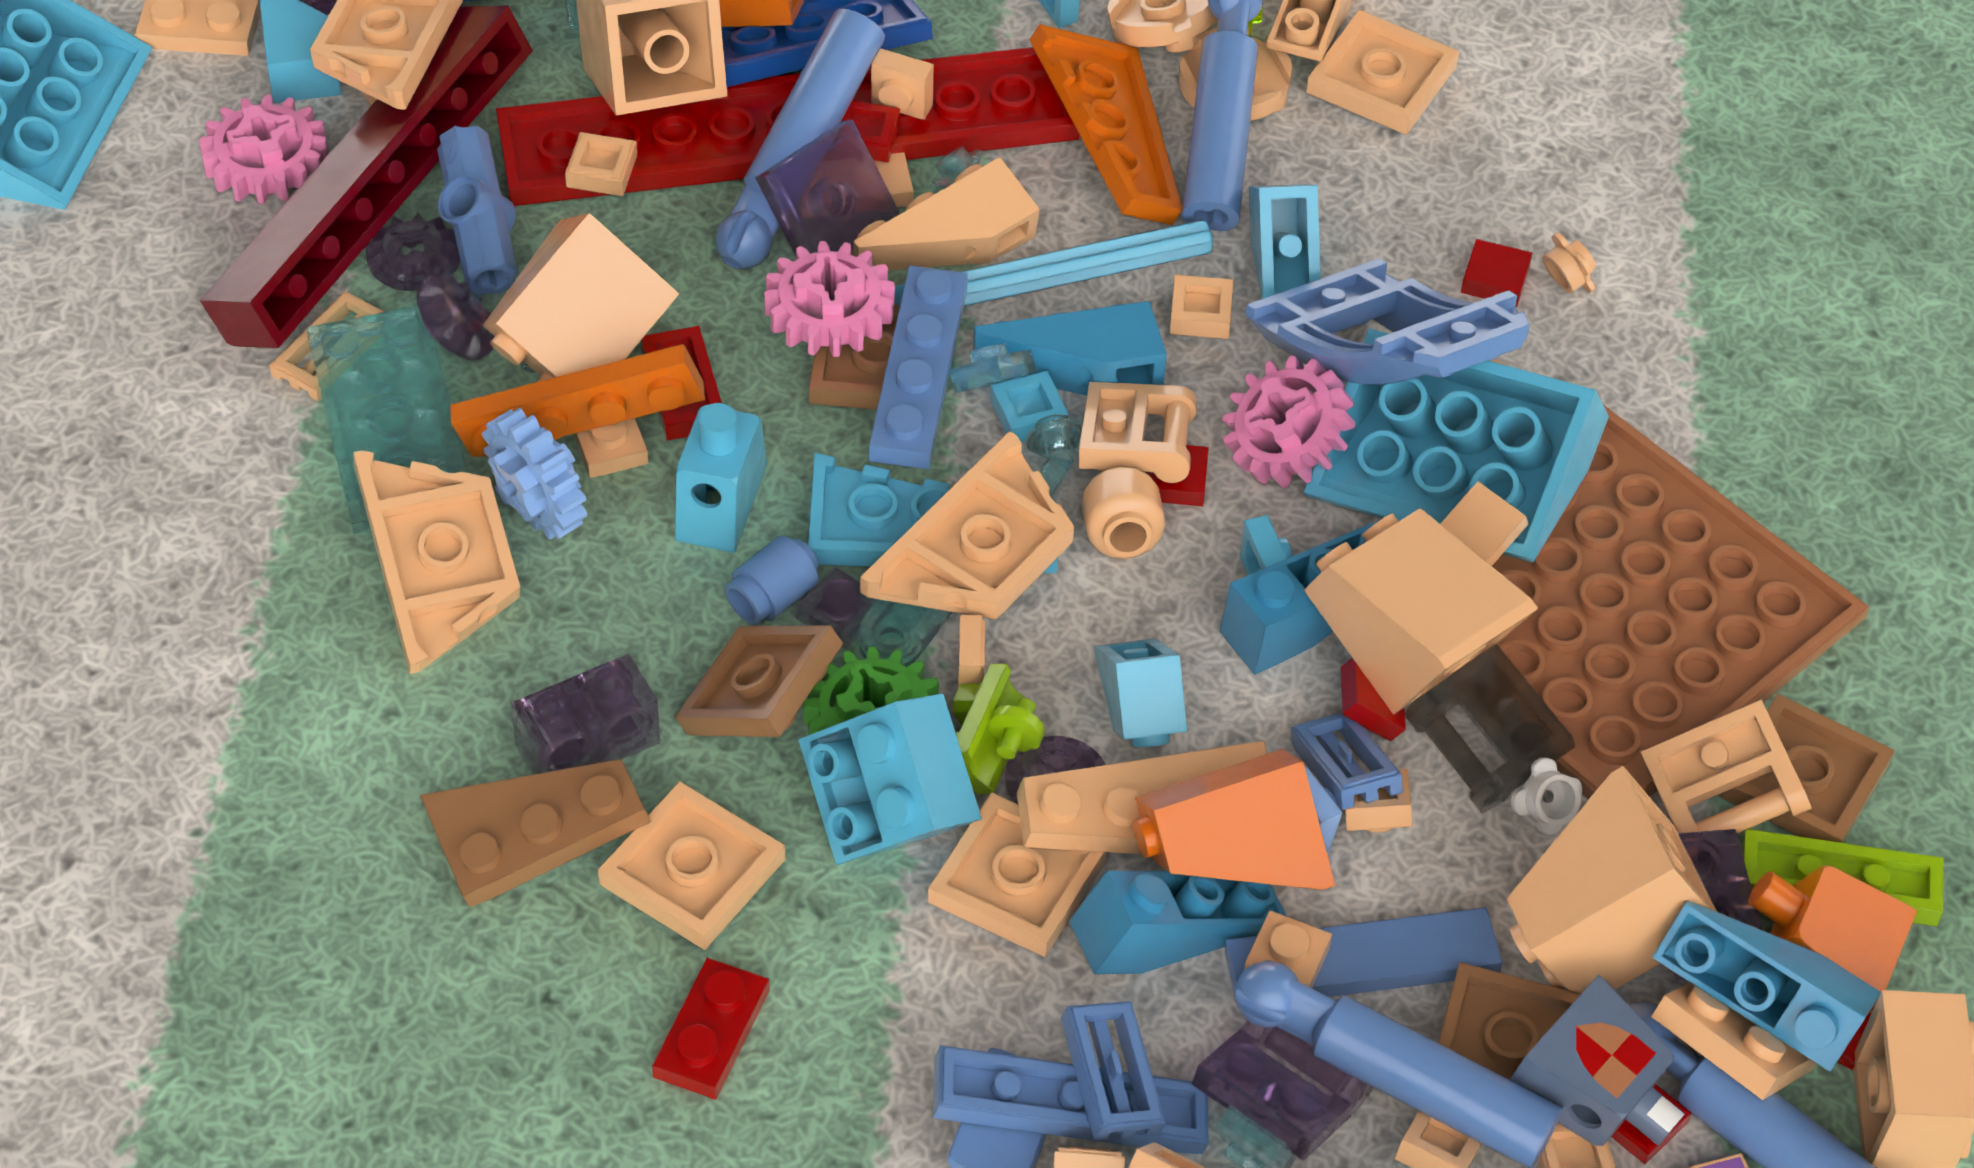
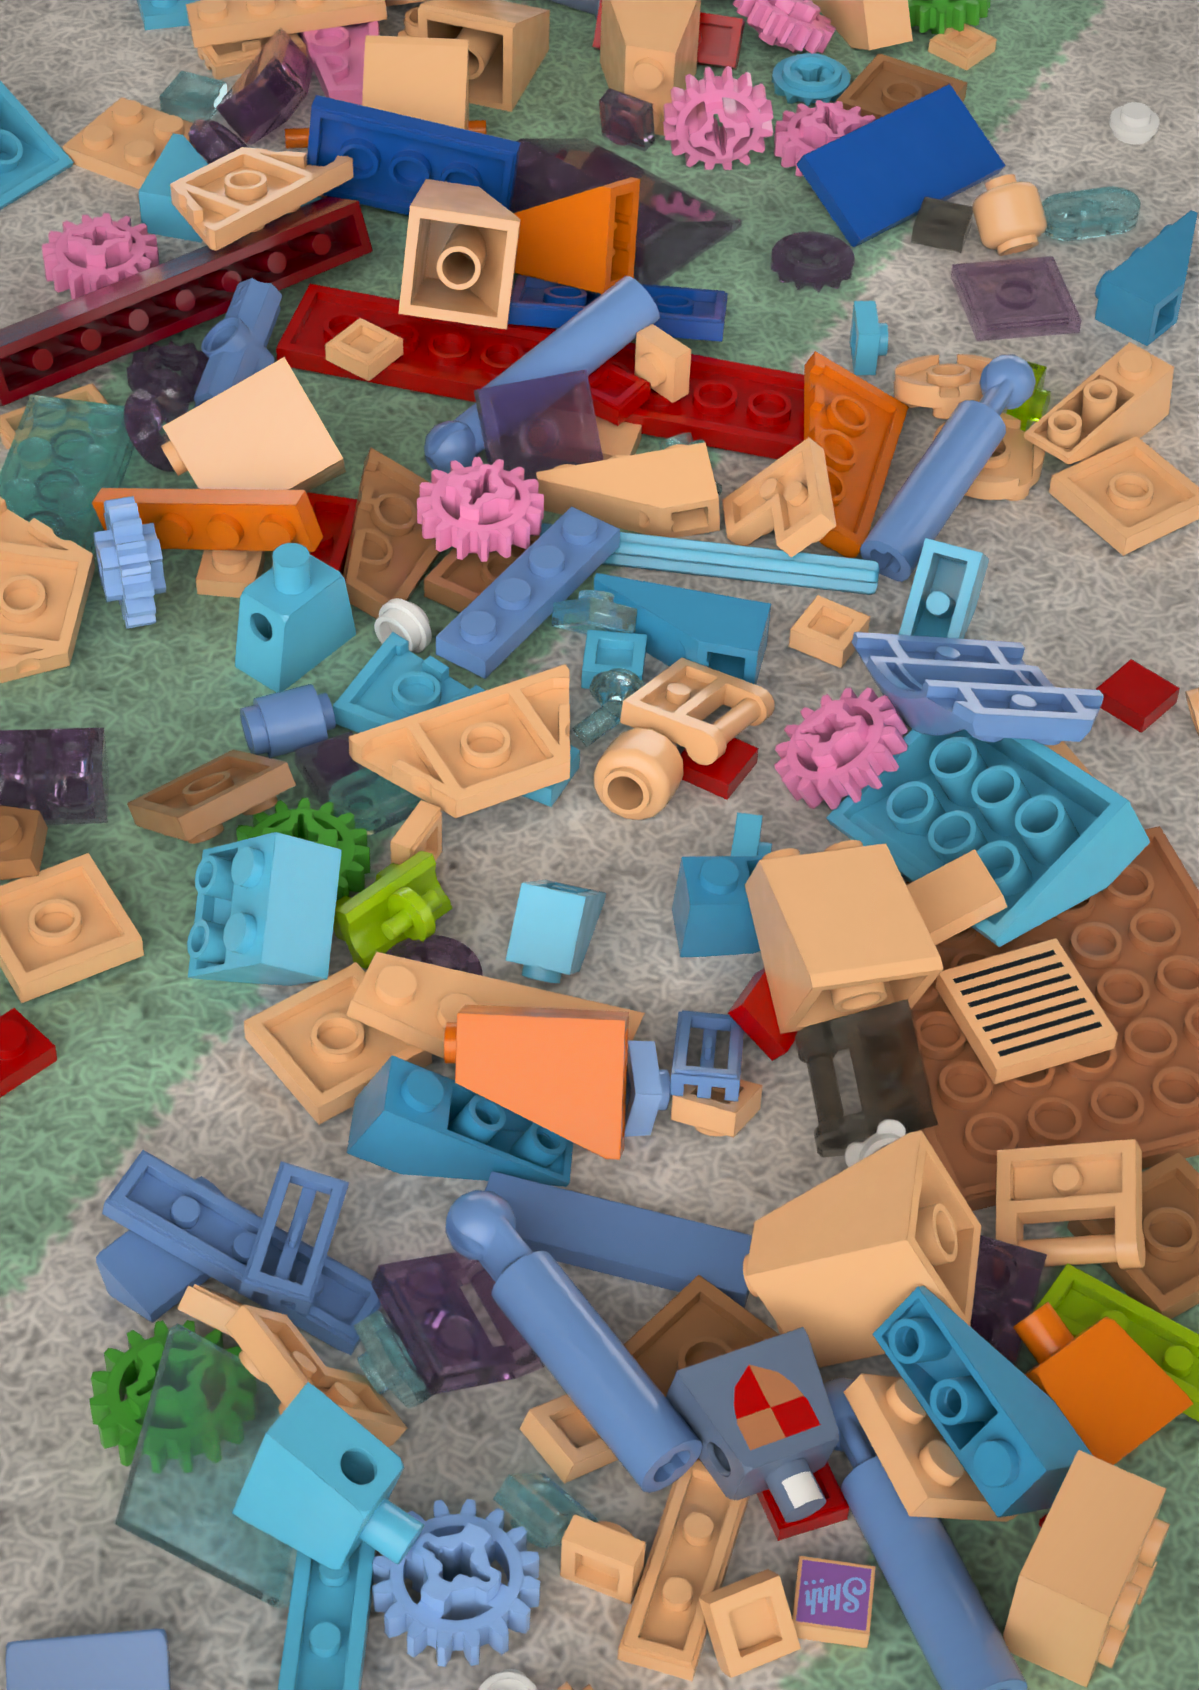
camera: 25 degrees right, 5 degrees down
light nougat plate [1244,911,1332,988] -> none
none -> medium nougat wing [343,447,442,619]
none -> white plate [374,598,432,653]
none -> light nougat plate [722,437,836,558]
none -> light nougat tile [935,938,1118,1084]

